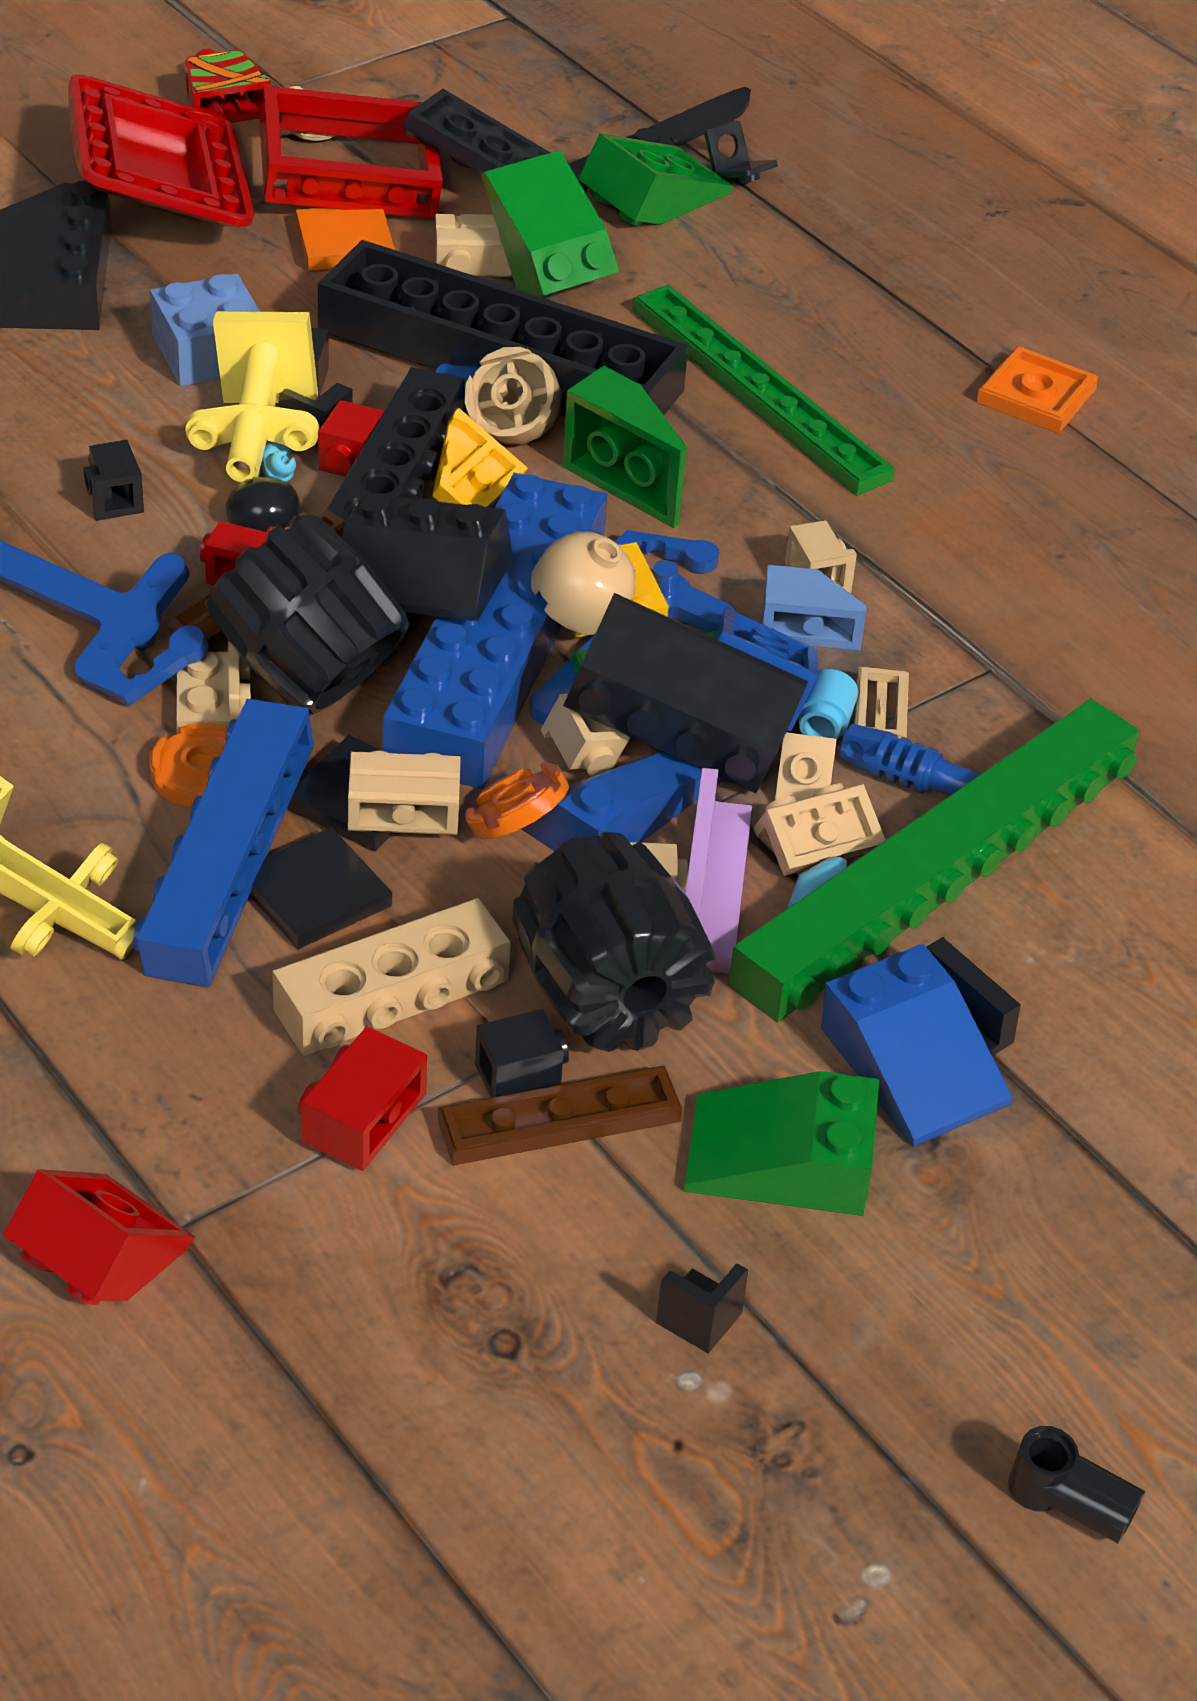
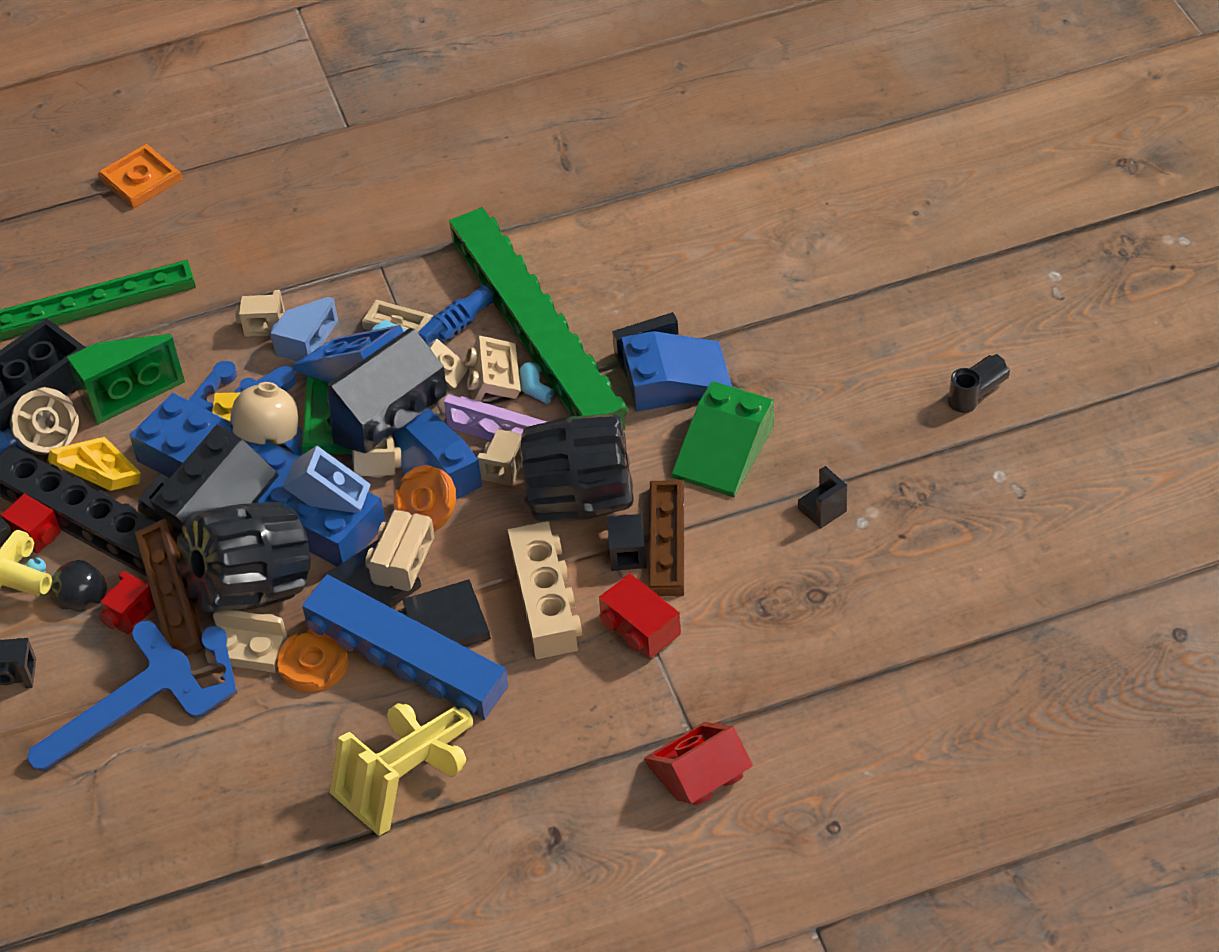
camera: 65 degrees left, 5 degrees up
none -> medium blue slope [283,446,371,513]

